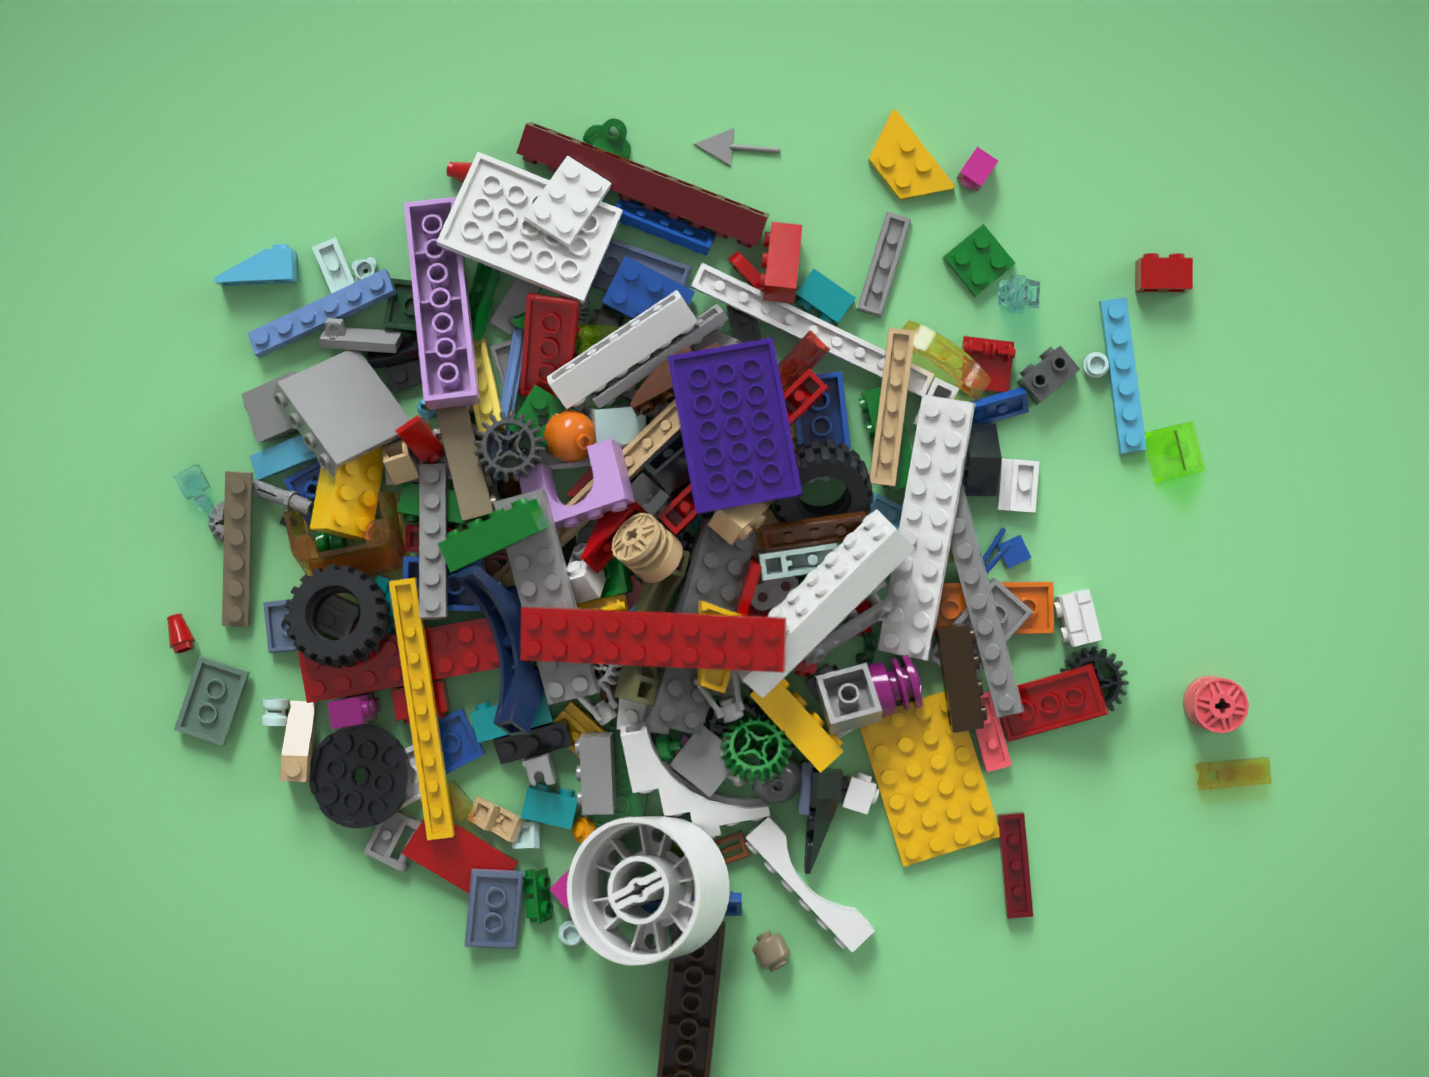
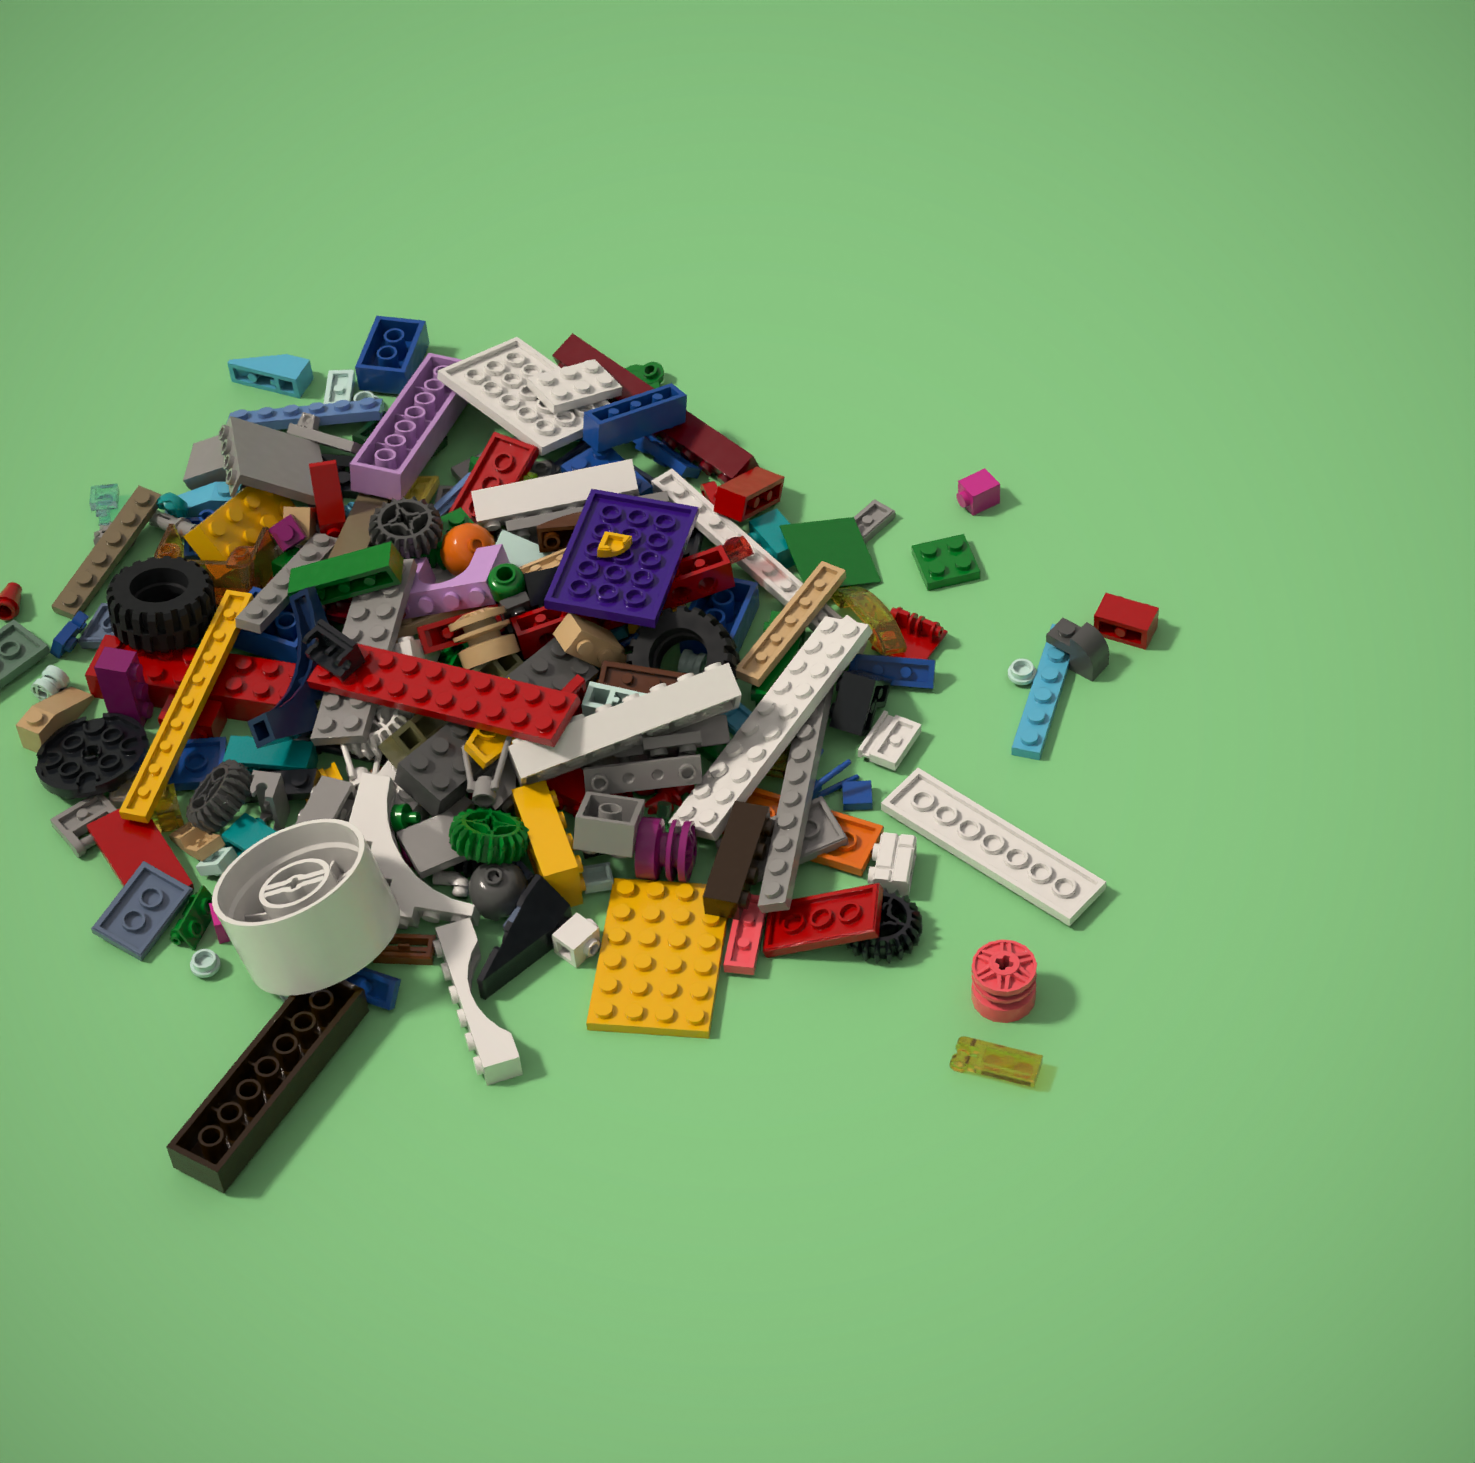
camera: 25 degrees right, 40 degrees down
green plate [469,262,500,341] -> none
light grey piece [695,128,781,166] -> none
dark tan head [752,931,791,972] -> none
yellow wing [868,109,955,201] -> none
dark red plate [997,812,1033,919] -> none
clear light blue brick [998,275,1040,313] -> none
dark grey brick [1017,346,1080,405] -> none
clear neon green slope [1145,421,1205,483] -> none
none -> blue plate [50,611,89,659]
none -> teal plate [157,492,188,518]
none -> dark grey gear [186,759,253,834]
none -> magenta plate [268,514,308,552]
none -> black hinge [302,619,366,682]
none -> blue brick [355,316,429,394]
none -> green head [488,563,526,603]
none -> blue brick [583,383,687,452]
none -> yellow tile [597,531,632,558]
none -> green piece [779,517,881,587]
none -> white plate [881,768,1106,927]
none -> dark grey brick [1046,618,1109,682]

